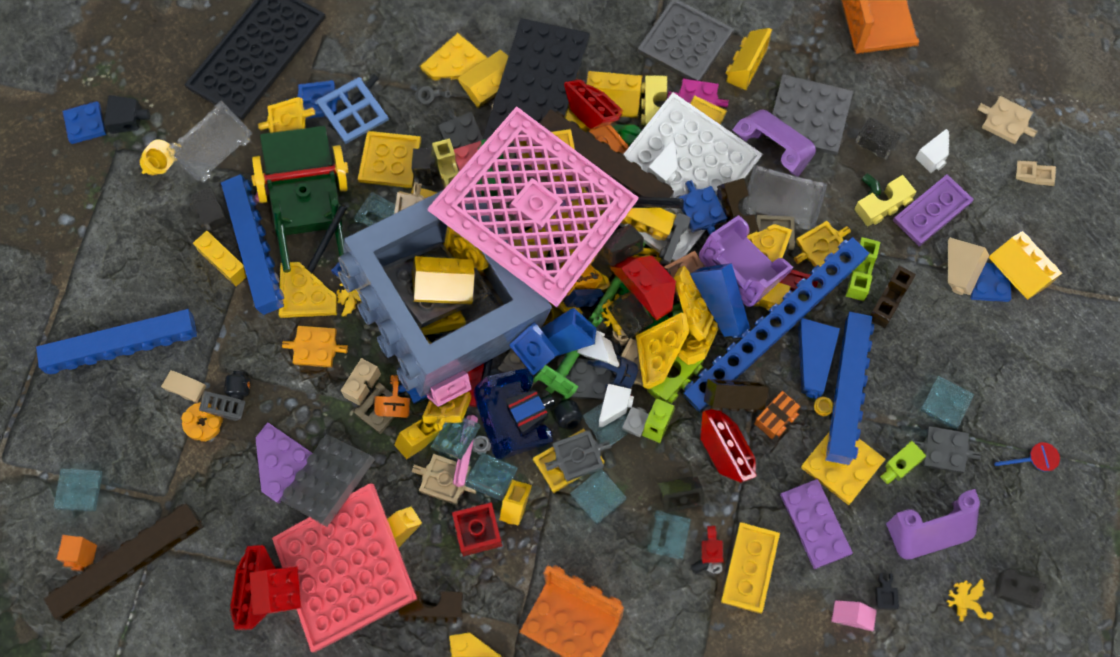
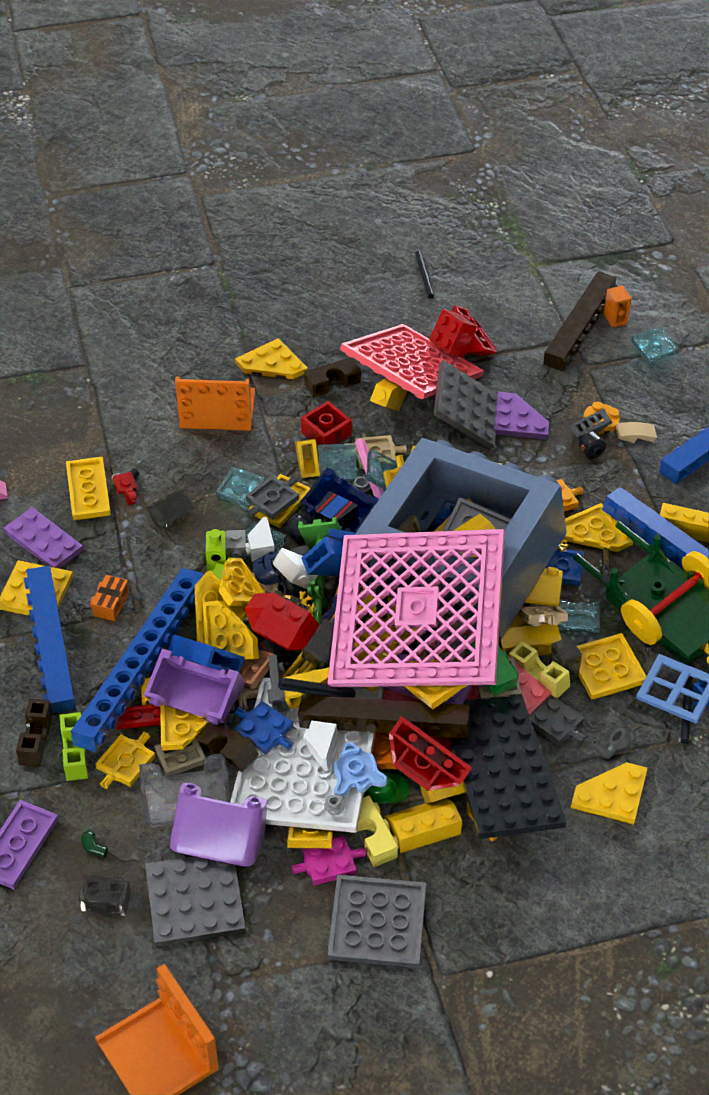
camera: 150 degrees right, 20 degrees down
yellow slope [457,50,508,108] -> none
clear light blue plate [647,511,691,560] -> none
red wedge [701,409,757,483] -> none
dark brown brick [704,379,769,412] -> none
yellow slope [726,28,772,90] -> none
blue slope [798,318,840,399] -> none
yellow plate [814,397,833,416] -> none
light yellow arch [854,175,916,227] -> none
white slope [916,129,949,173] -> none
none -> light grey plate [324,795,345,815]
none -> light blue tile [334,742,388,797]

